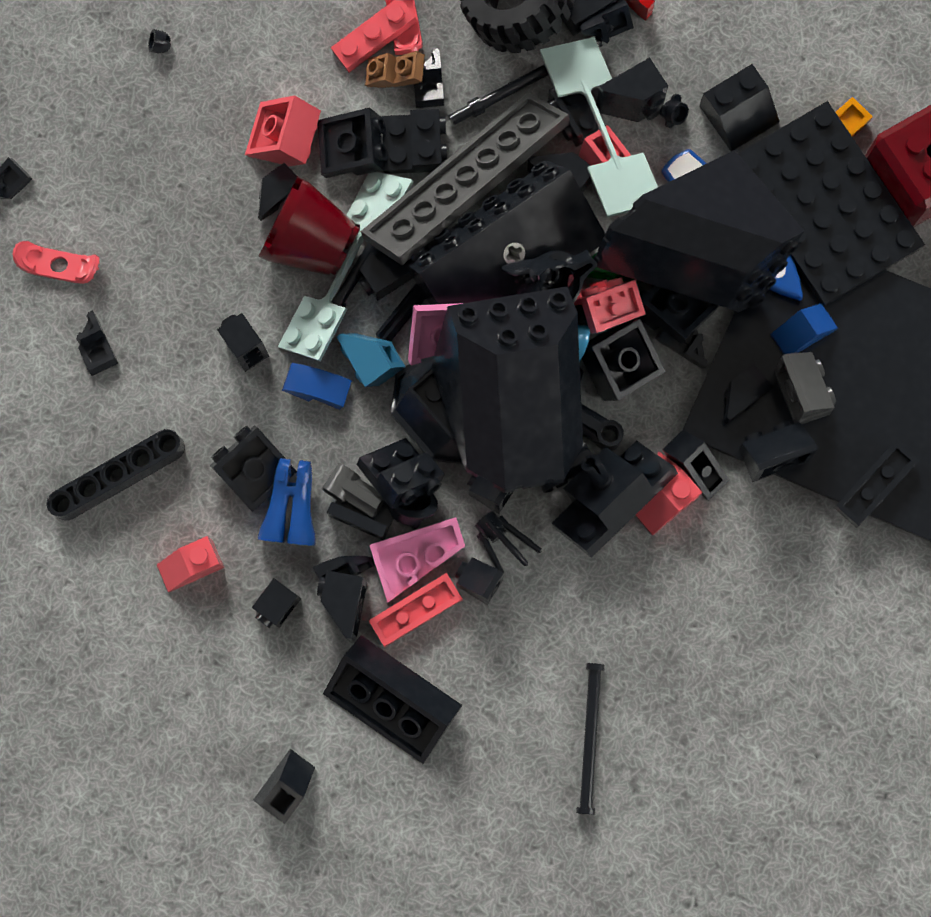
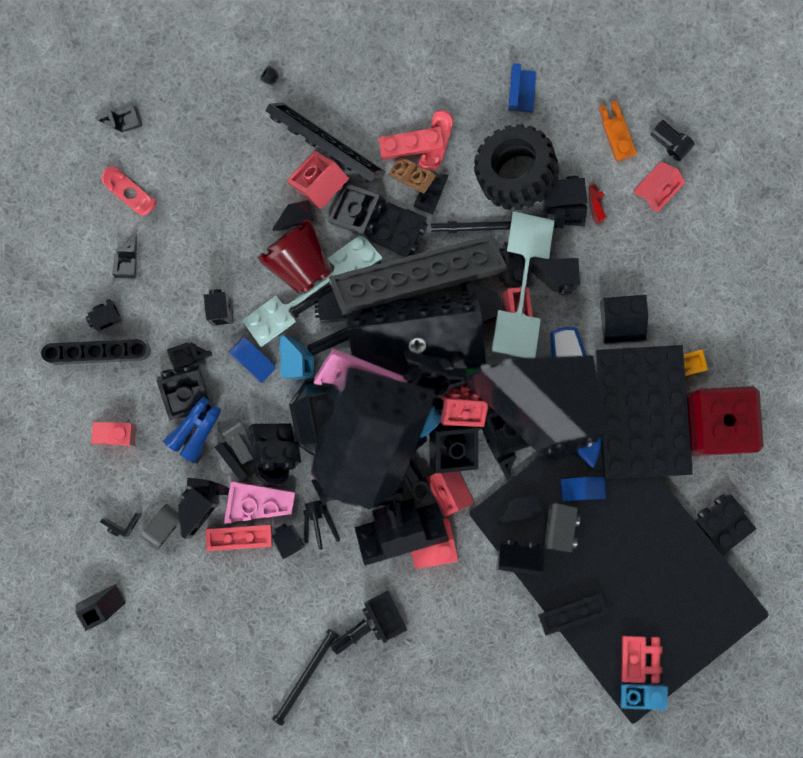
camera: 25 degrees right, 5 degrees up
black brick [252,578,301,628] -> none
black slope [323,635,462,764] -> none
black plate [660,94,689,128] -> none
black slope [662,429,729,501] -> none
none -> black brick [86,299,122,331]
none -> black bracket [100,513,142,537]
none -> dark grey beam [140,504,180,550]
none -> black slope [167,342,213,371]
none -> black plate [265,102,386,183]
none -> black axle [330,619,372,655]
none -> black bracket [362,590,407,643]
none -> coral panel [426,471,474,517]

